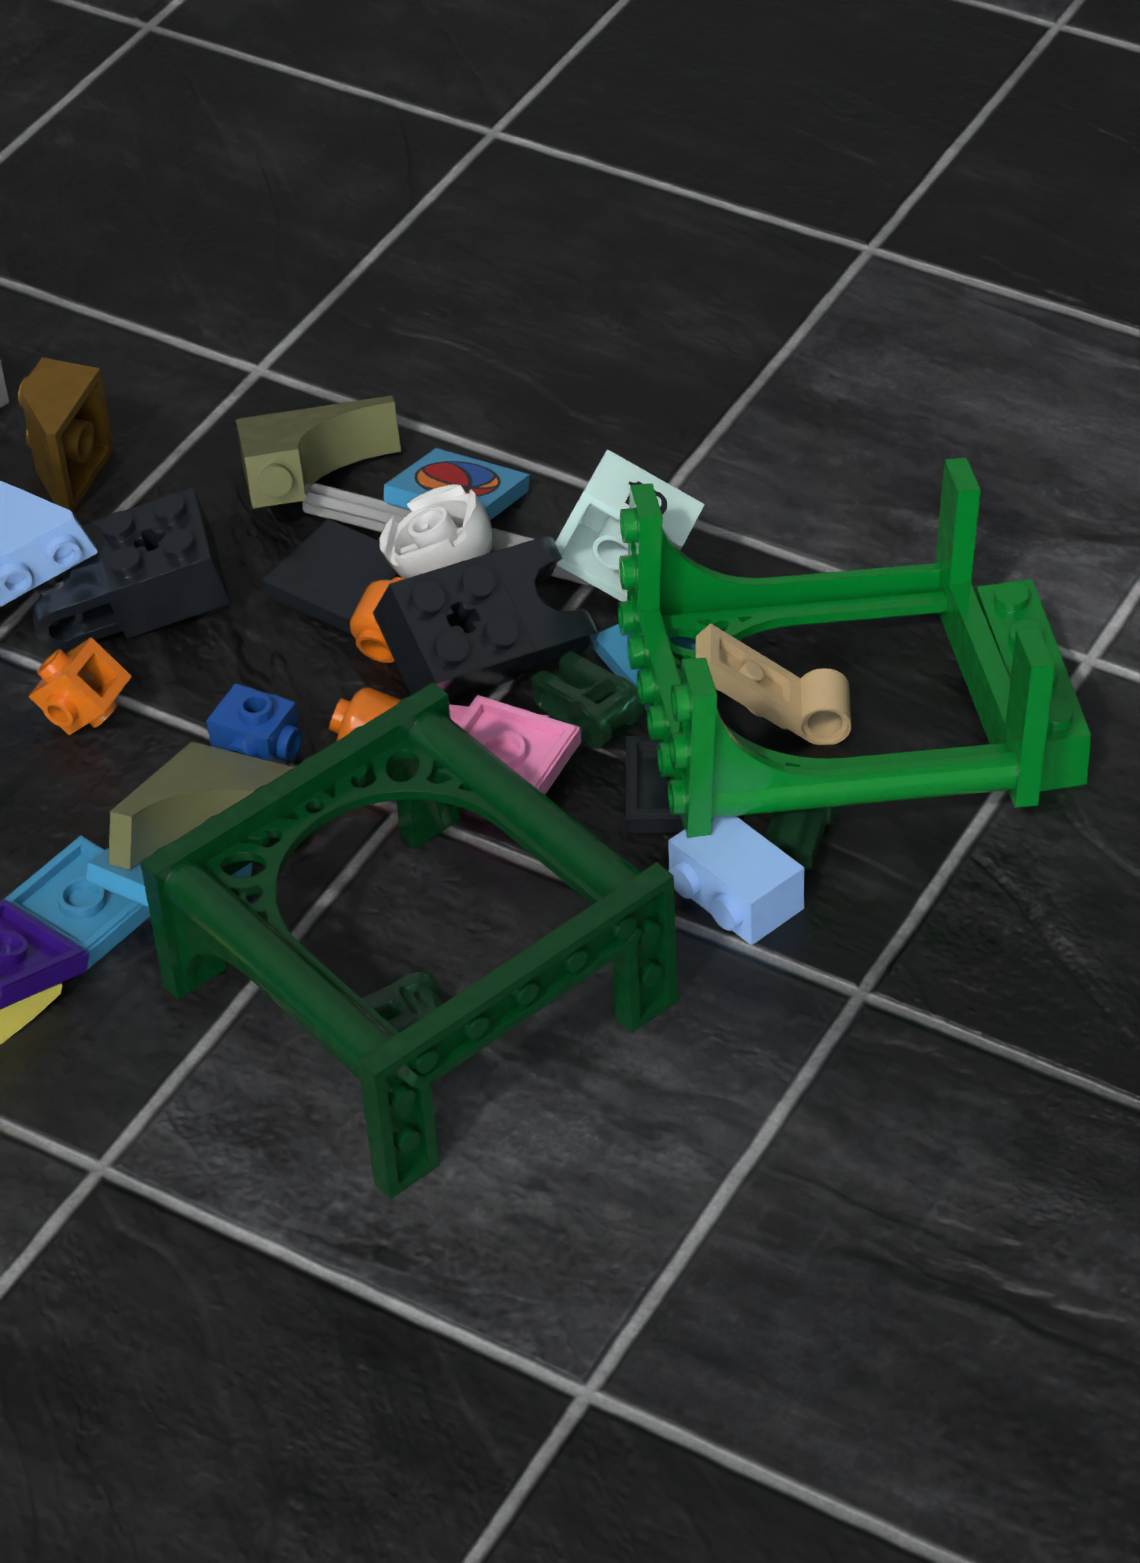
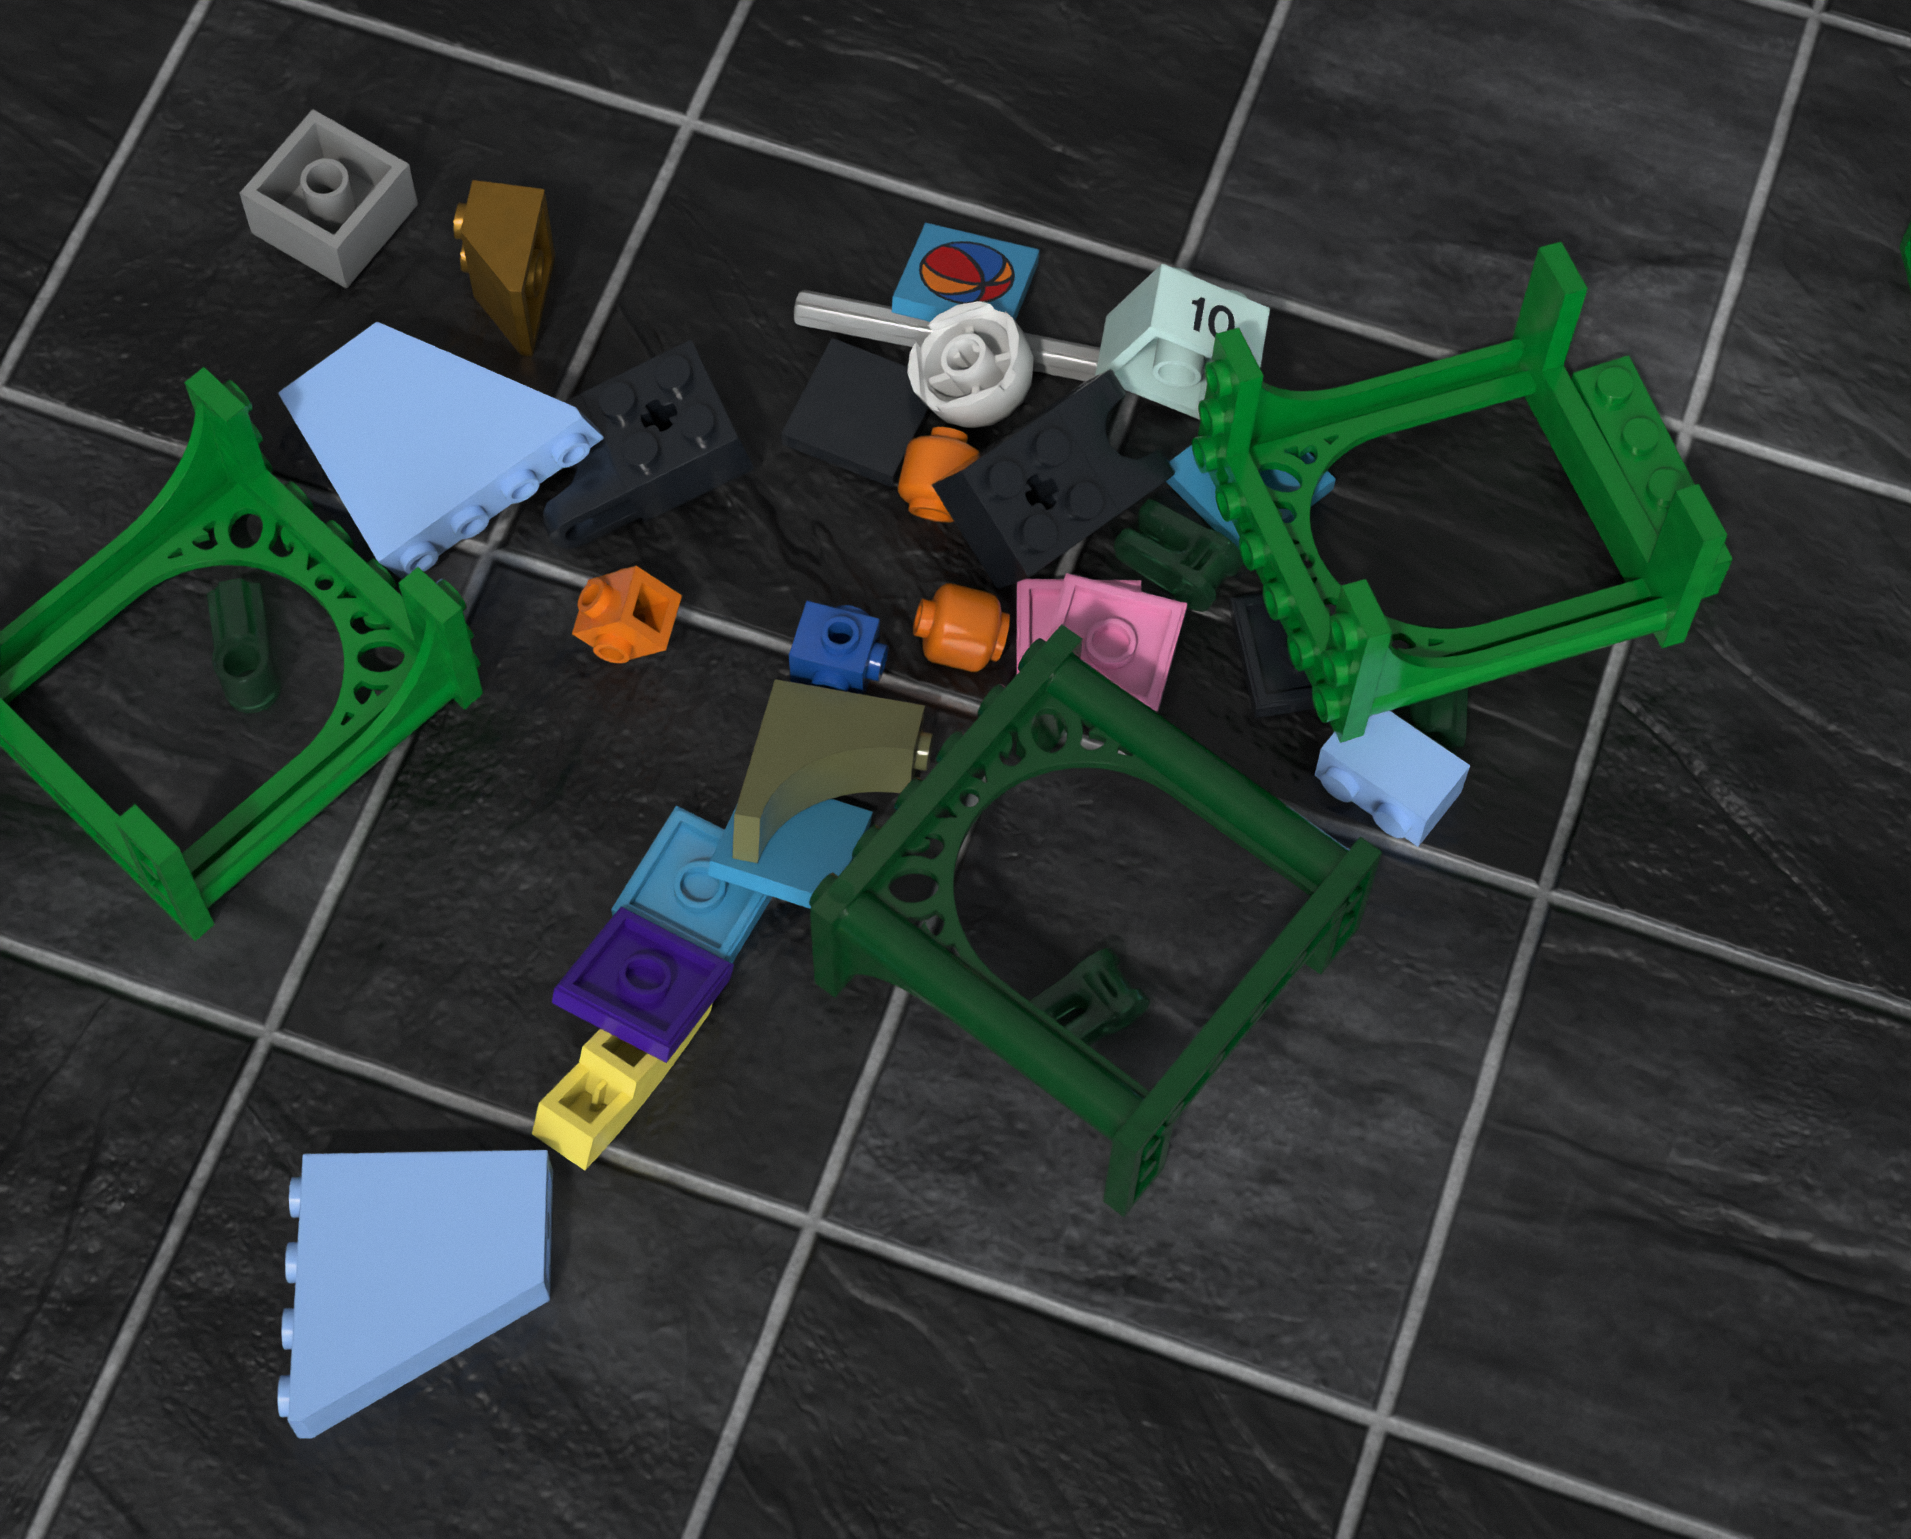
camera: 15 degrees left, 20 degrees up
olive arch [236,395,401,509] -> none
tan plate [696,623,851,745] -> none

